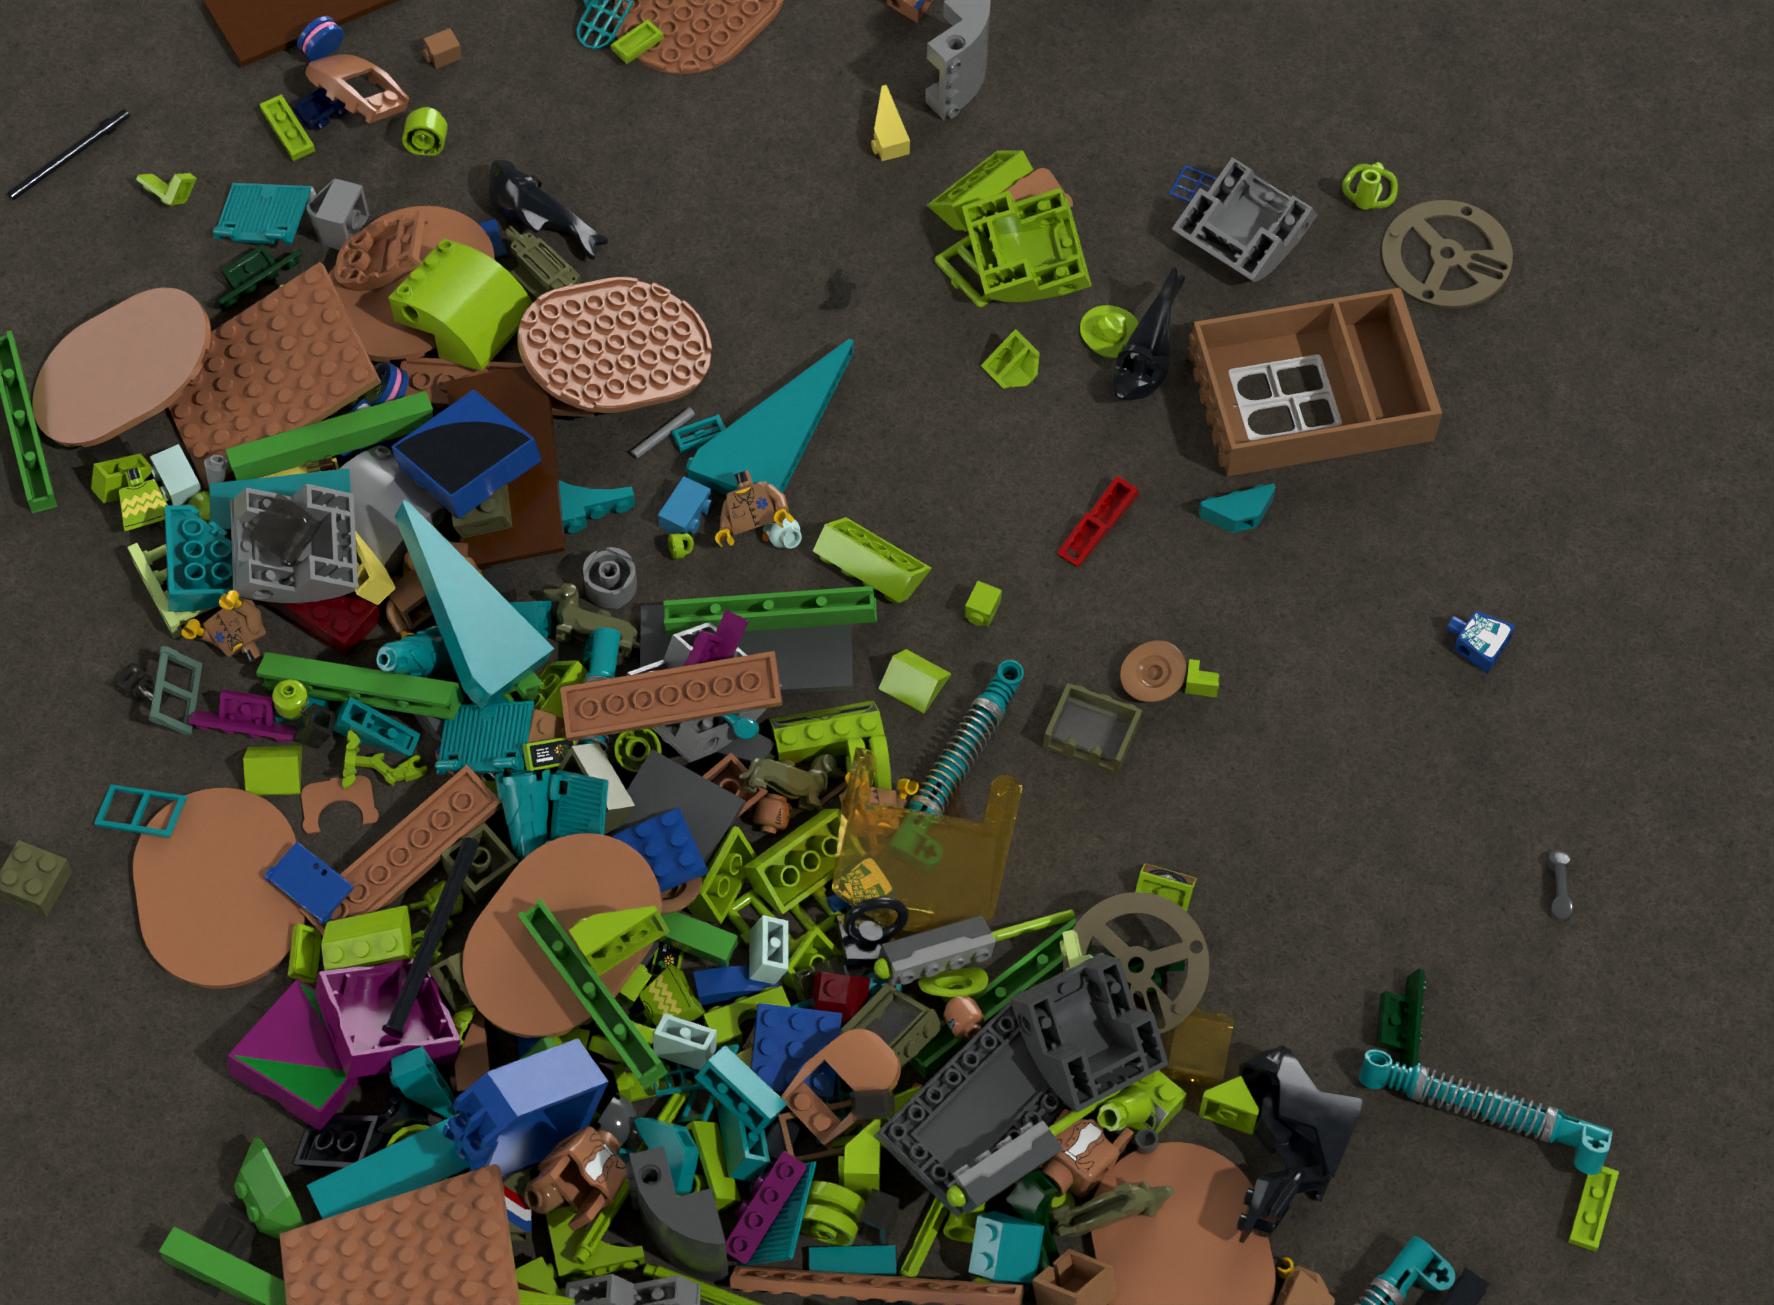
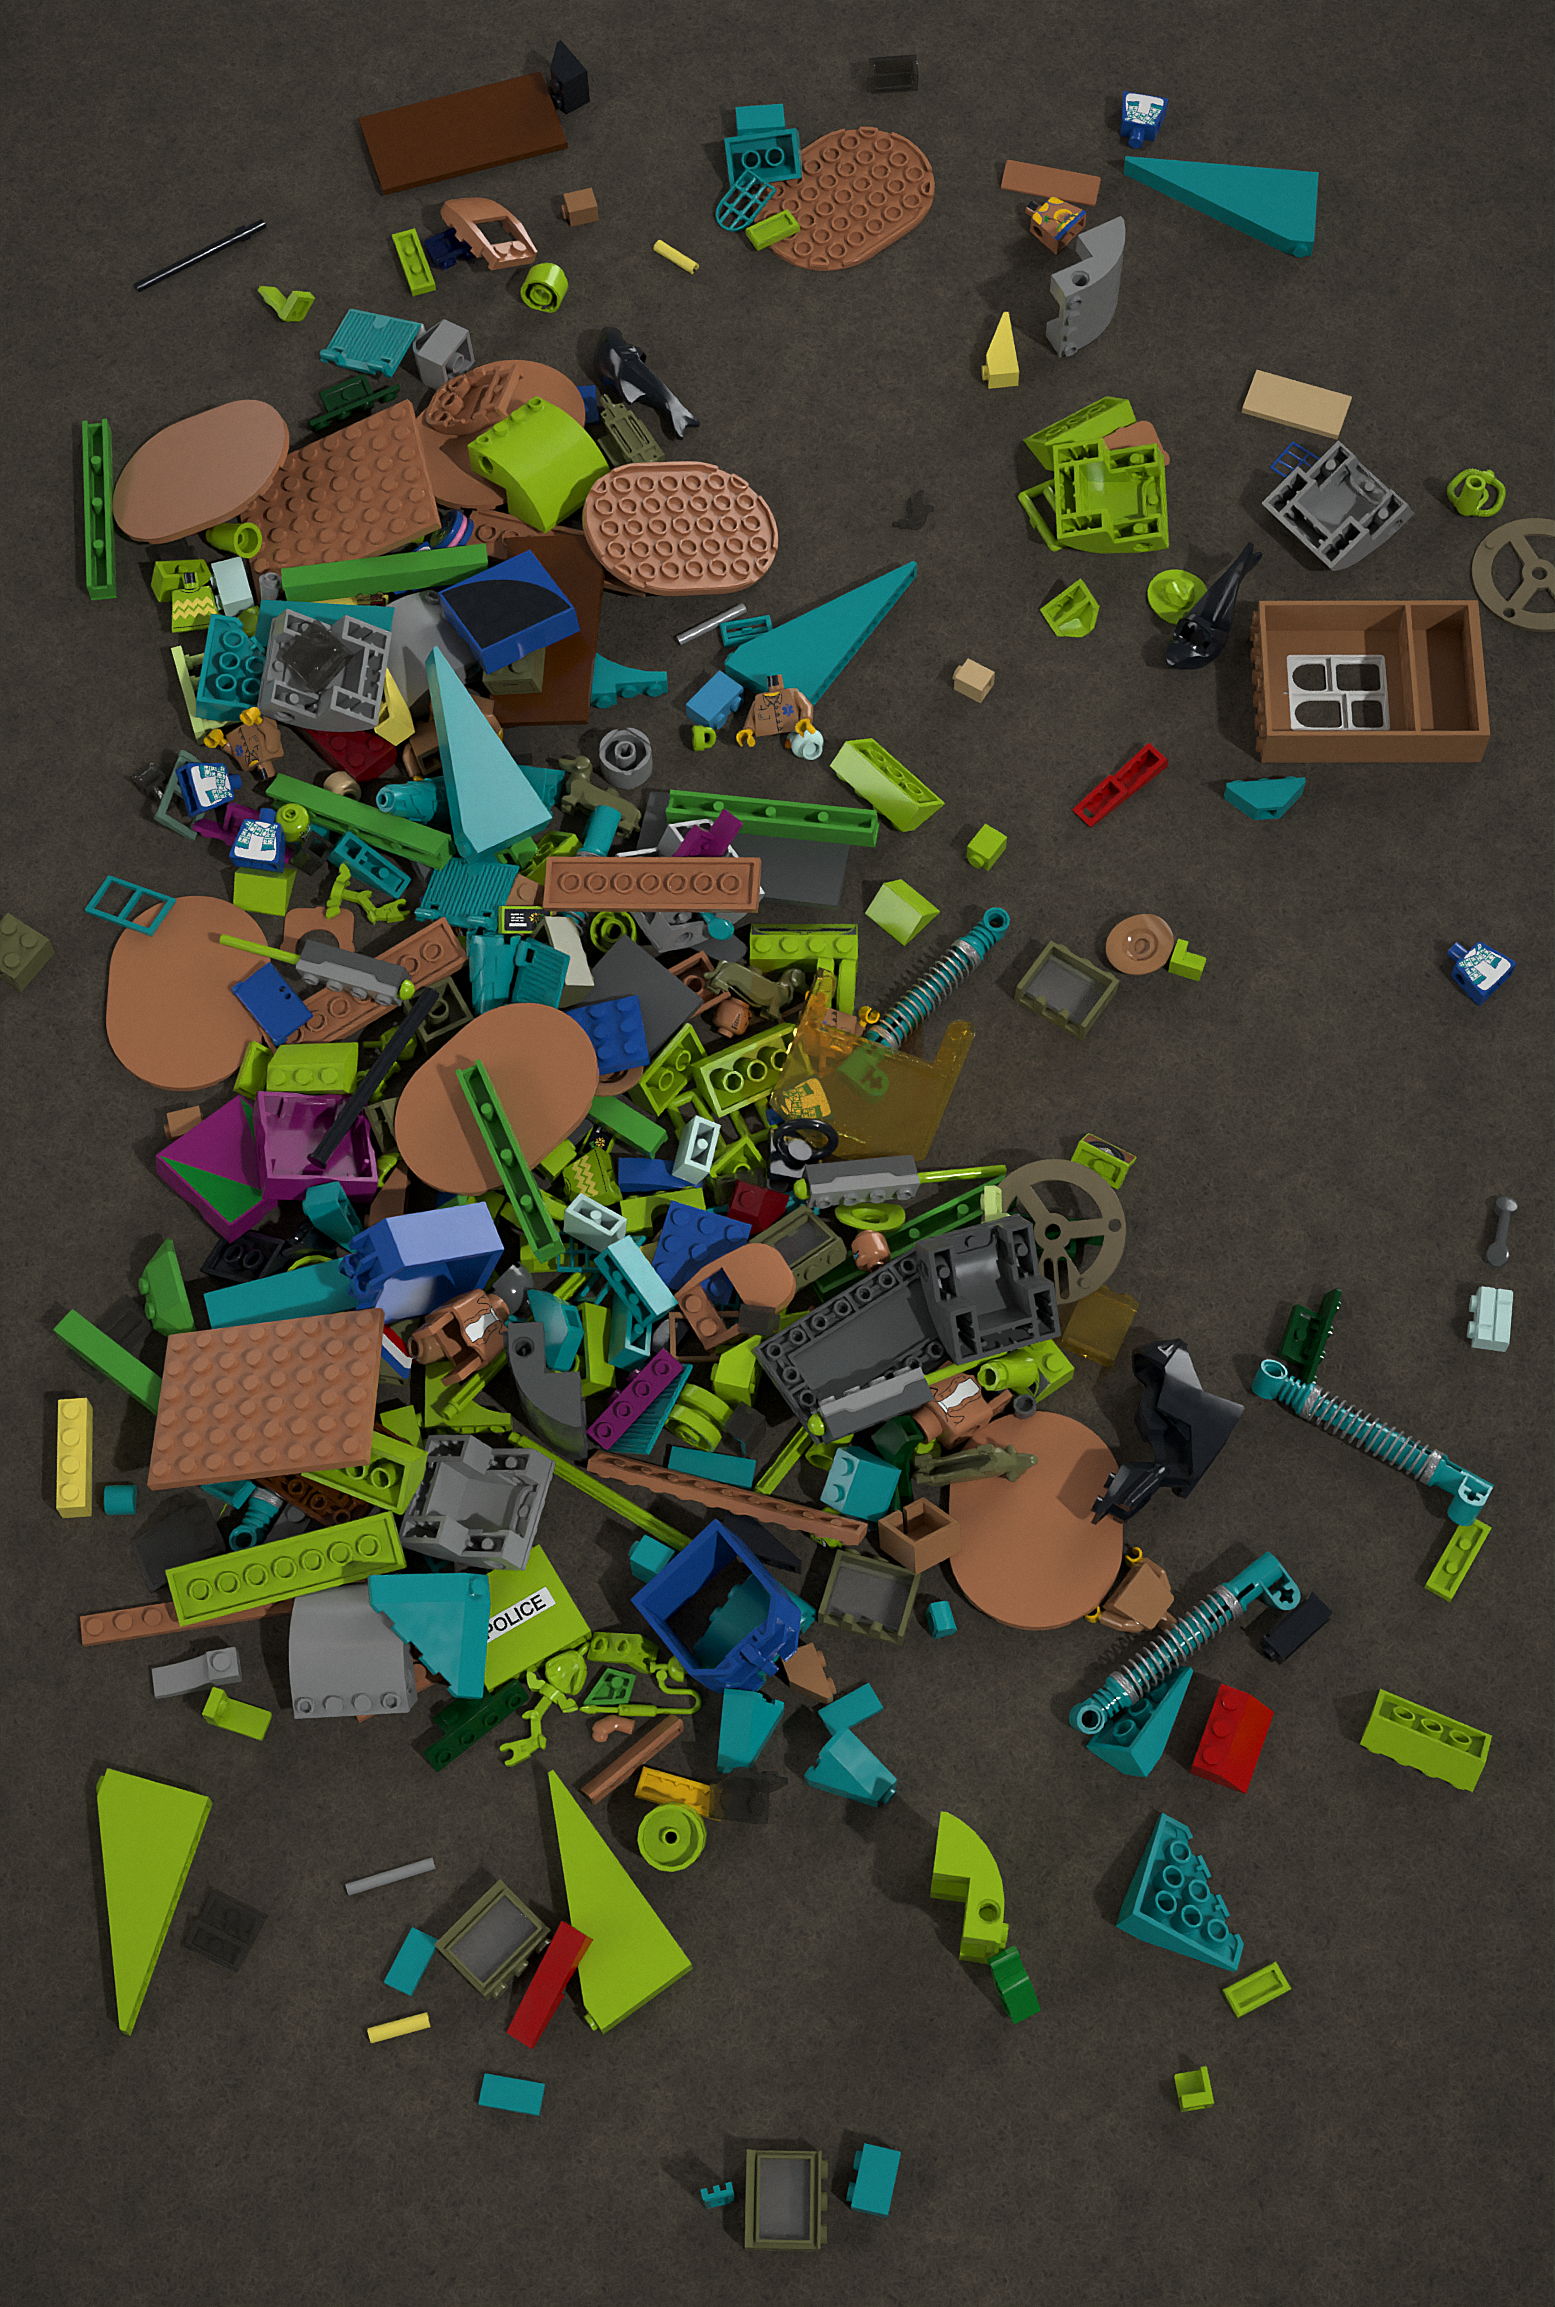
camera: 15 degrees right, 5 degrees up
blue head [297,16,344,61] -> none
lime slope [569,906,670,977] -> none
lime slope [1199,1076,1259,1135] -> none
none -> medium nougat brick [164,1106,204,1142]
none -> torso [175,763,242,818]
none -> lime plant [206,522,262,558]
none -> piece [220,934,415,1006]
none -> torso [229,808,286,873]
none -> tan head [323,771,361,802]
none -> light yellow piece [654,240,699,274]
none -> tan brick [953,658,995,703]
none -> tan tile [1242,370,1352,440]
none -> light aqua brick [1467,1286,1513,1352]

